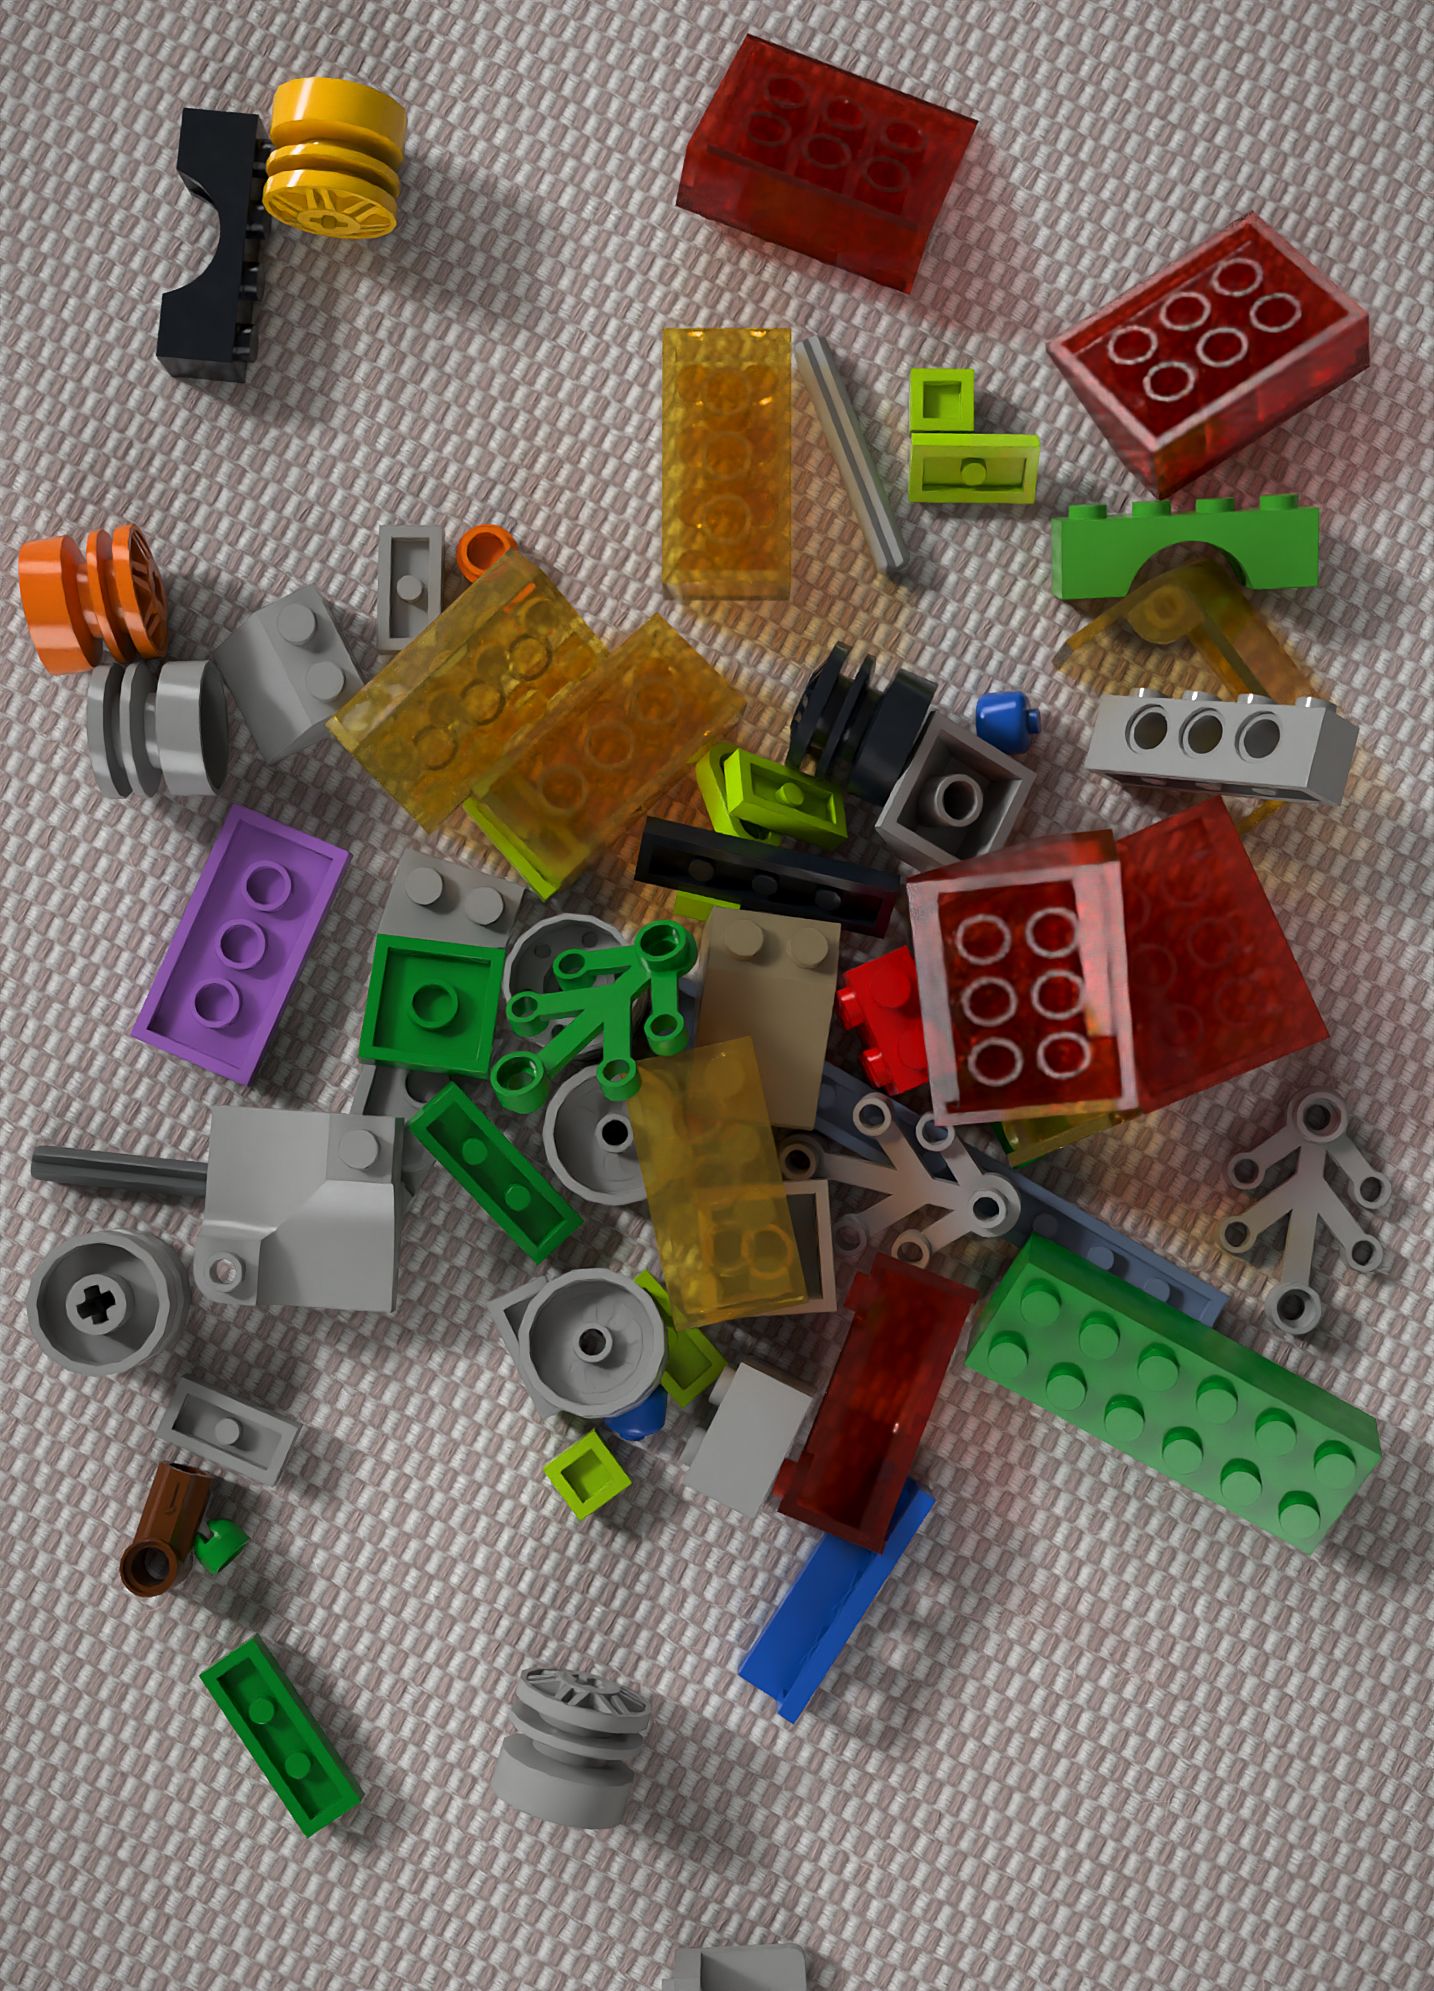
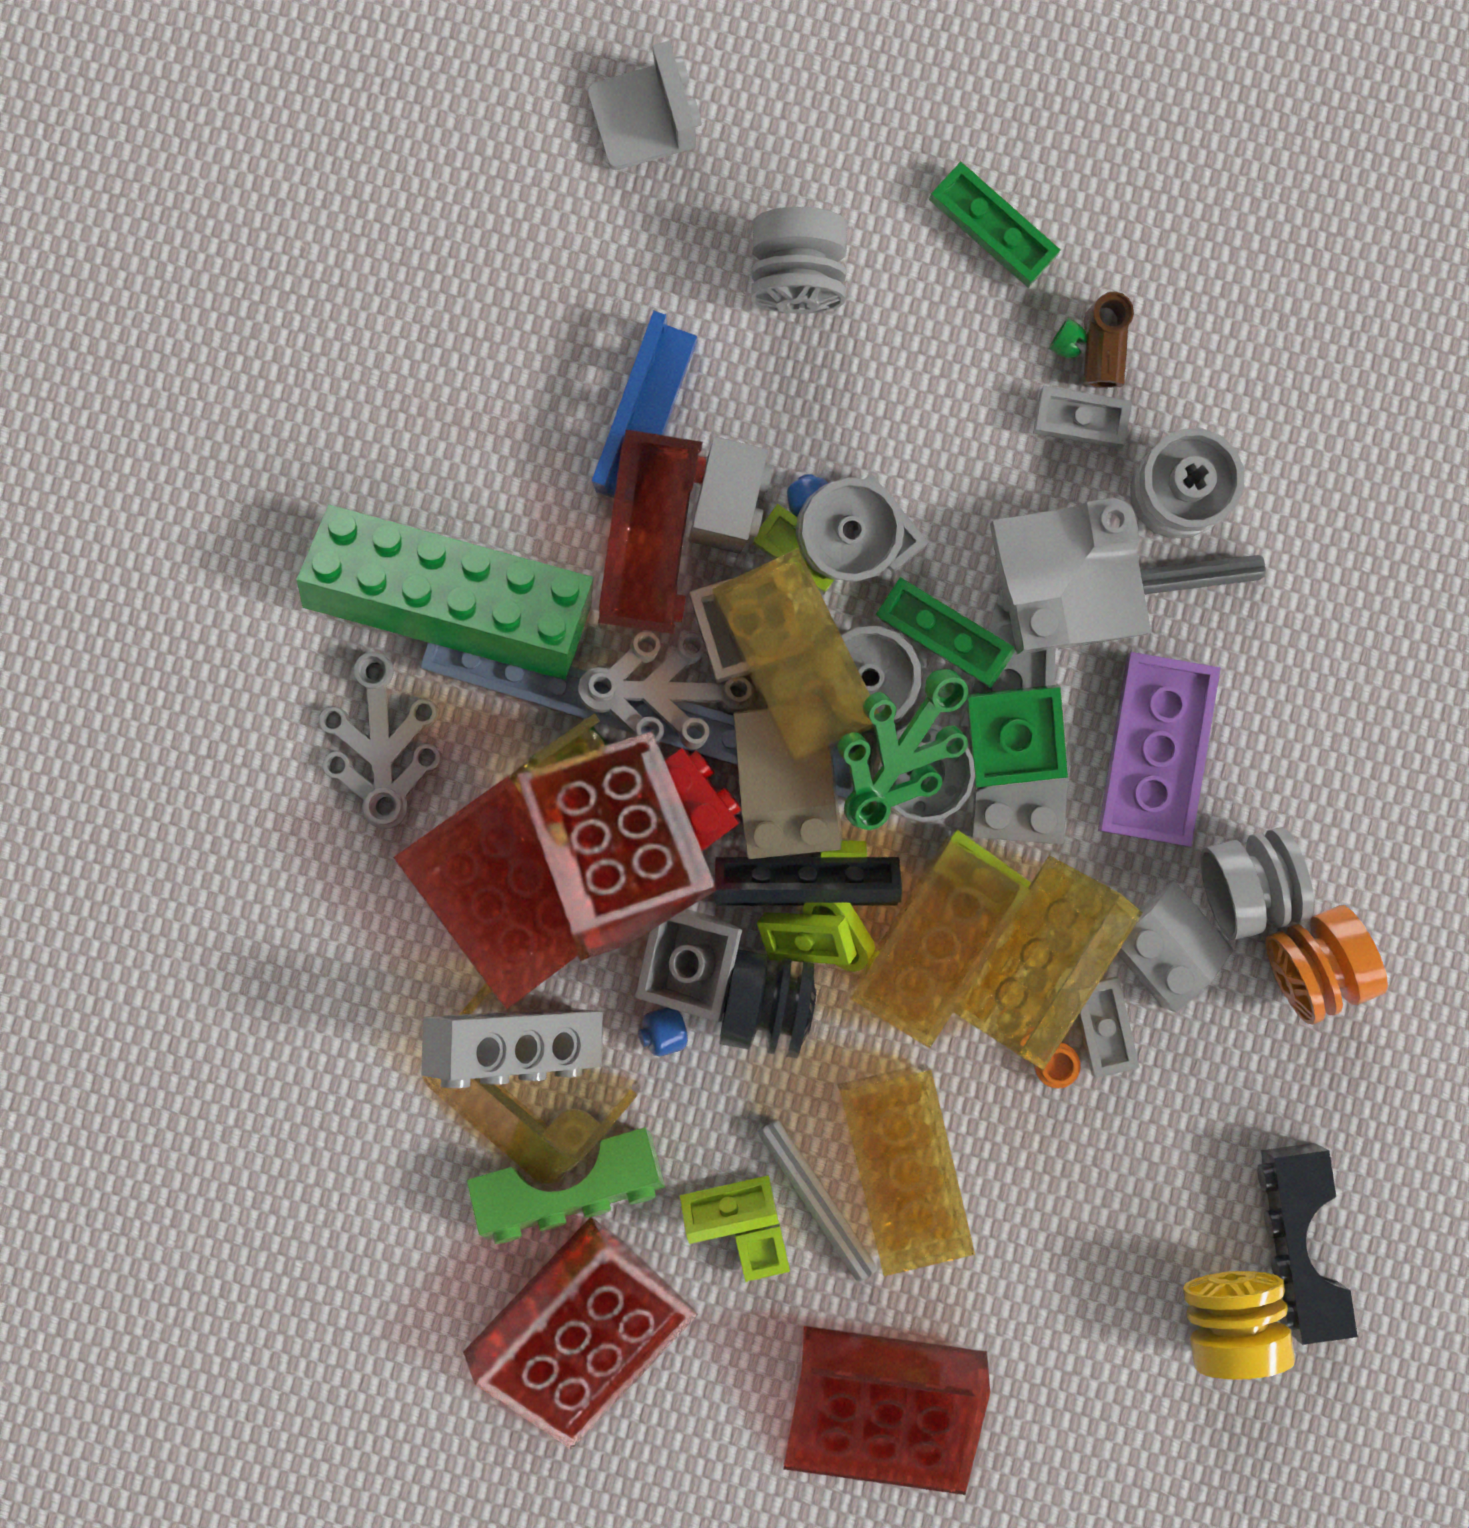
camera: 160 degrees right, 0 degrees up
lime plate [542,1427,633,1522] -> none

